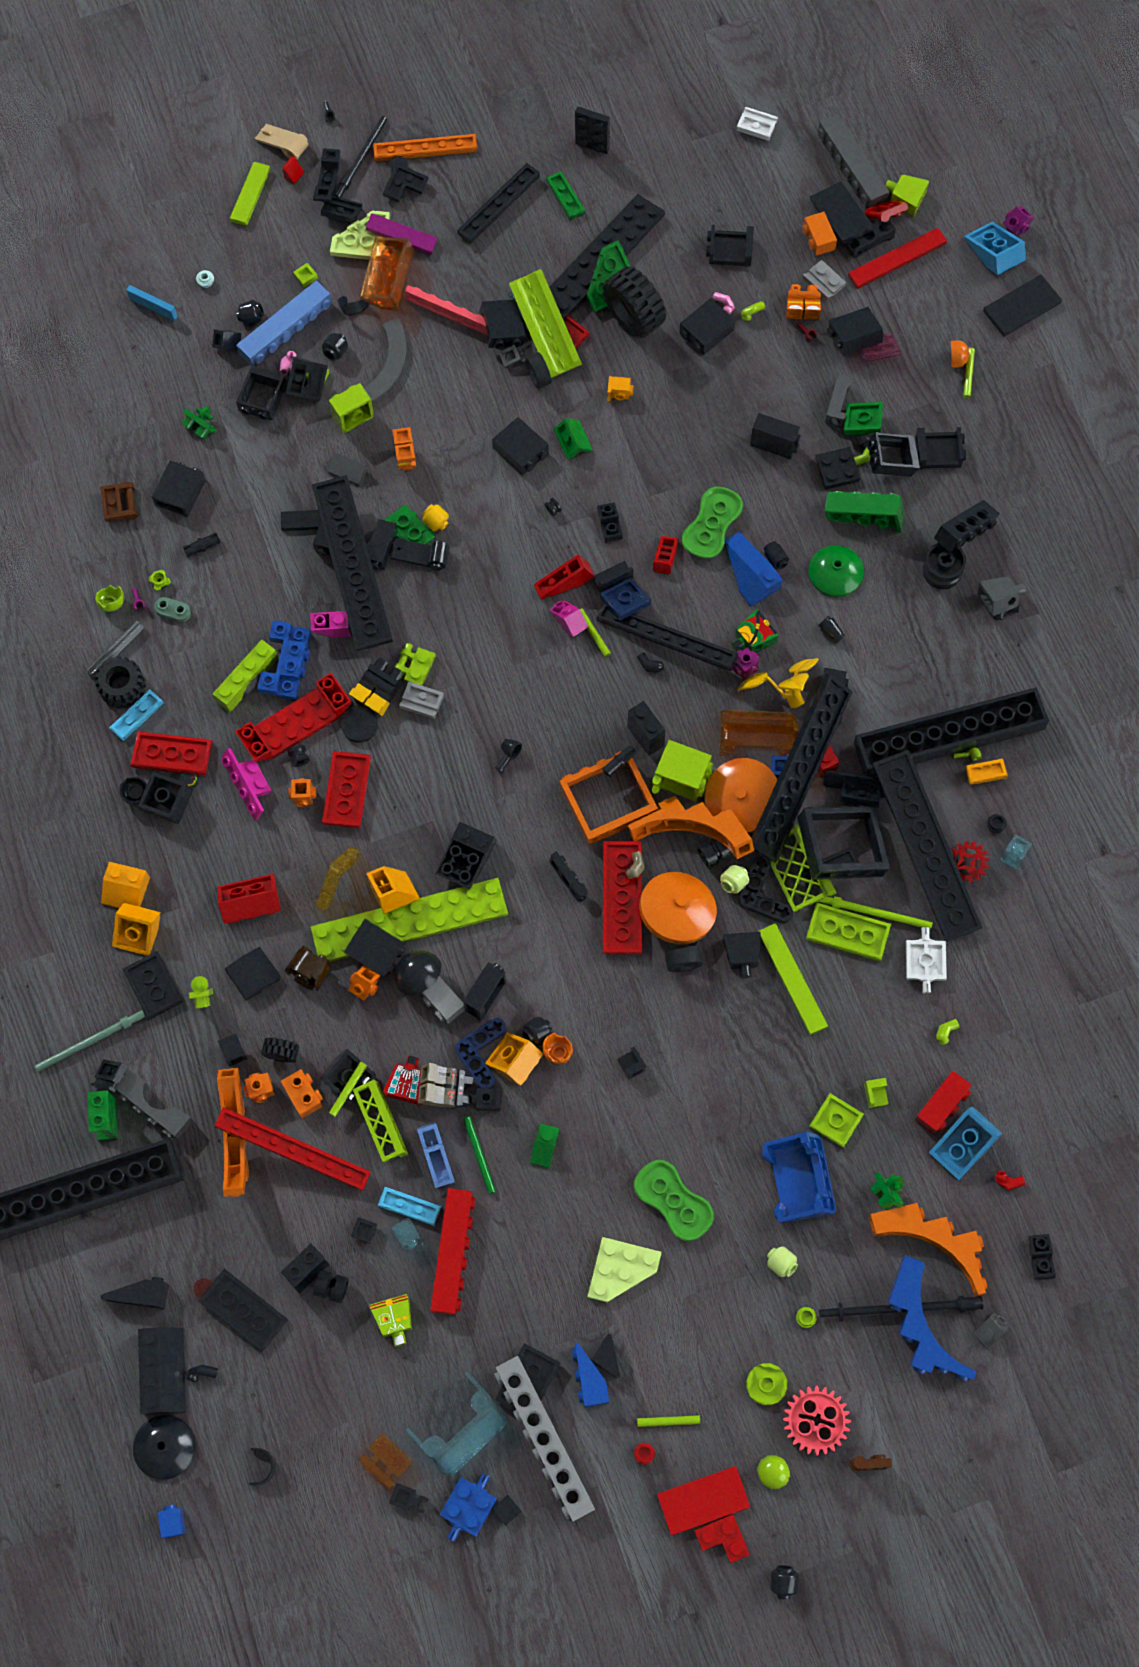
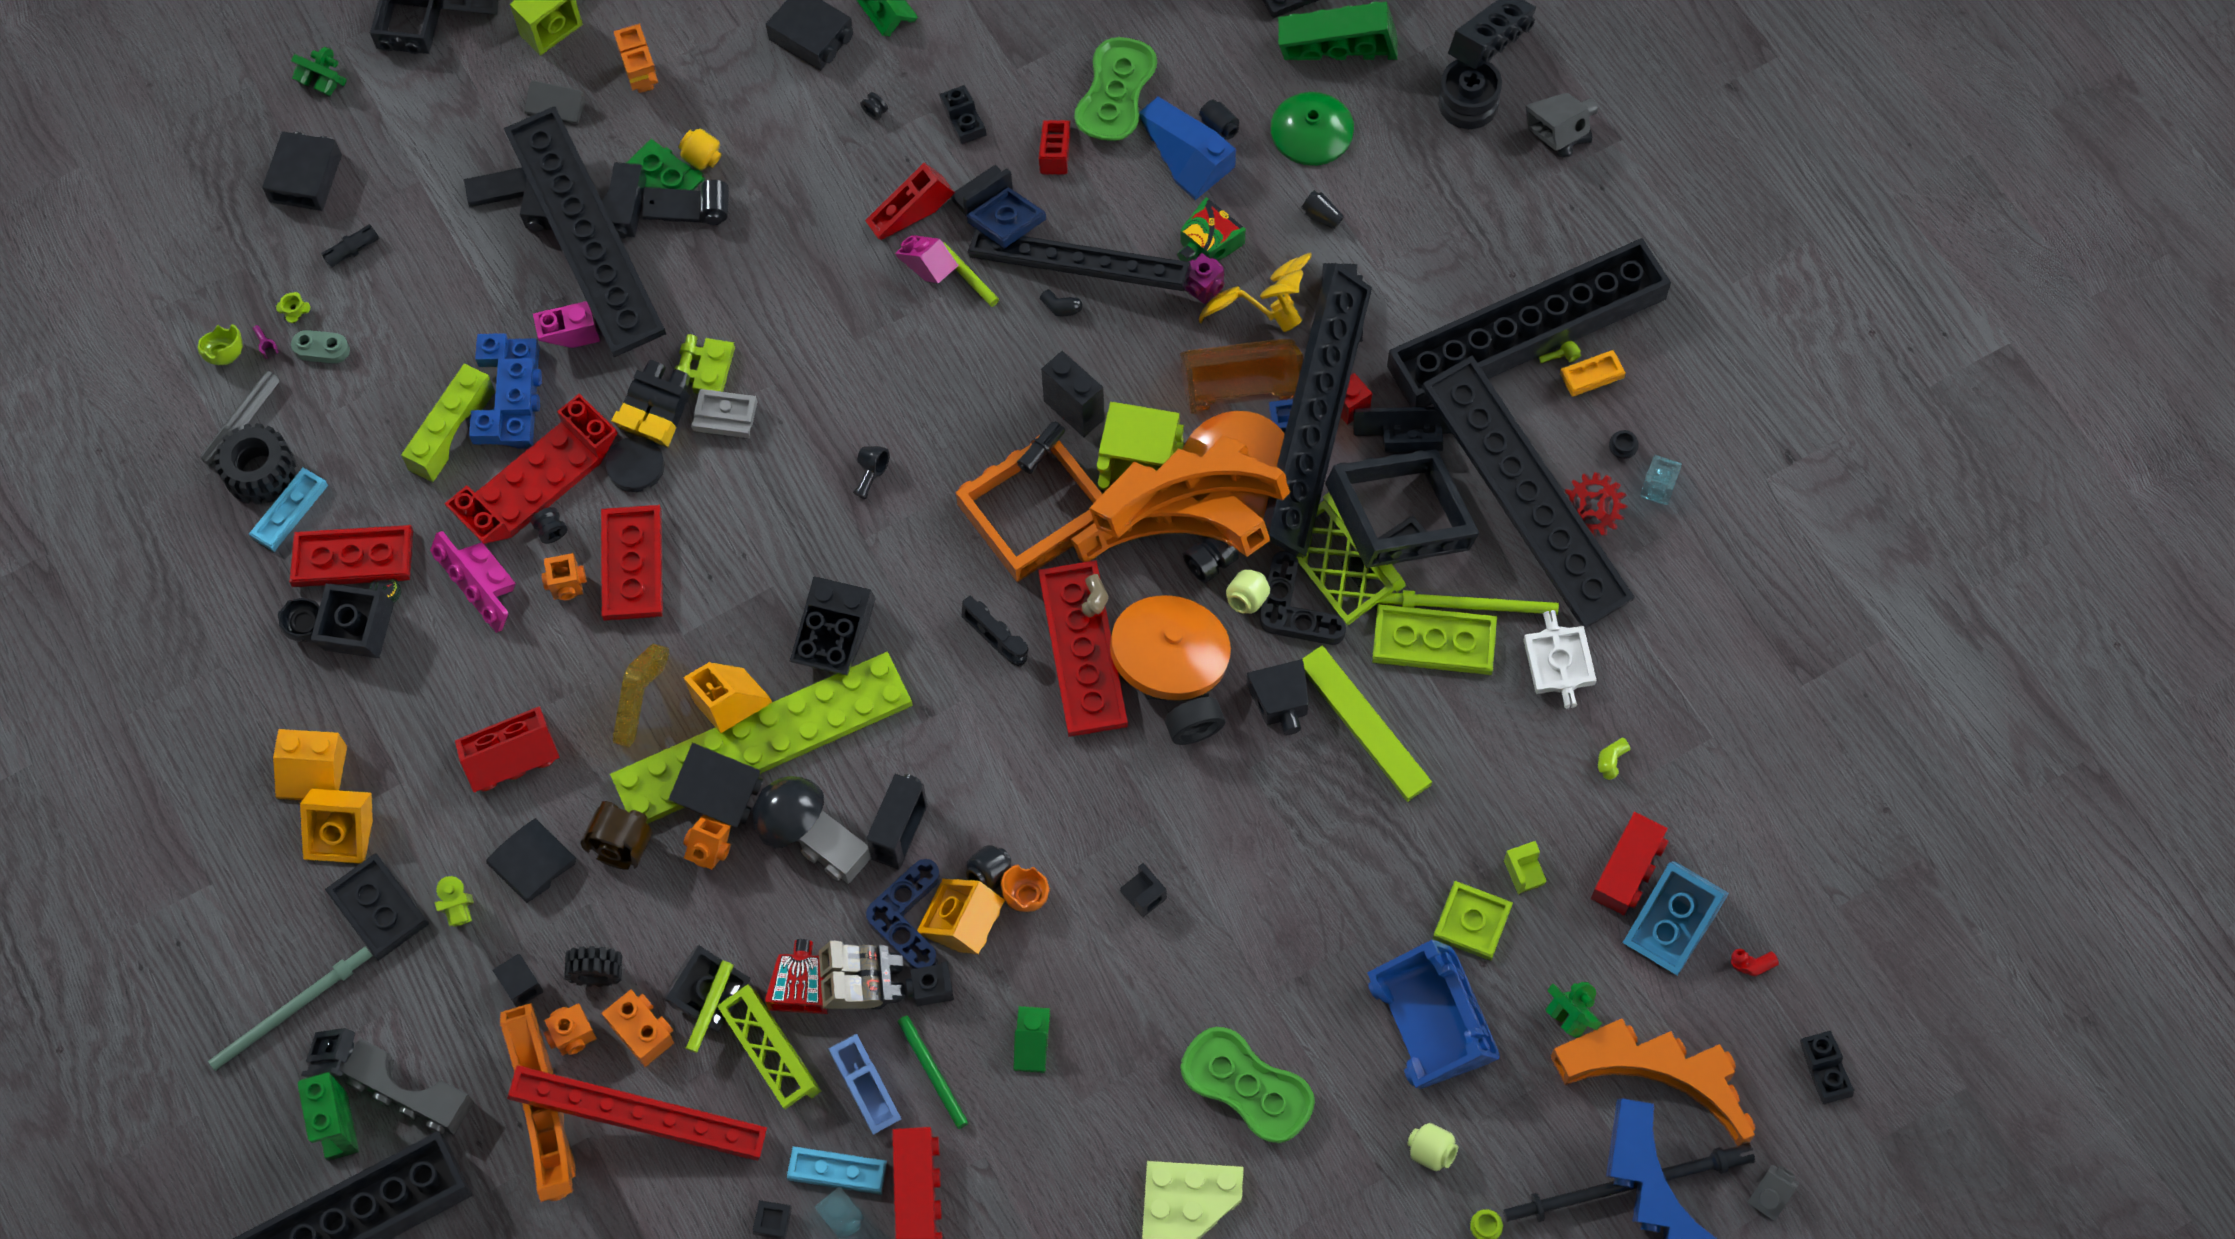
camera: 10 degrees left, 5 degrees down
reddish brown plate [100,482,138,522] -> none
none -> orange arch [1089,435,1290,538]

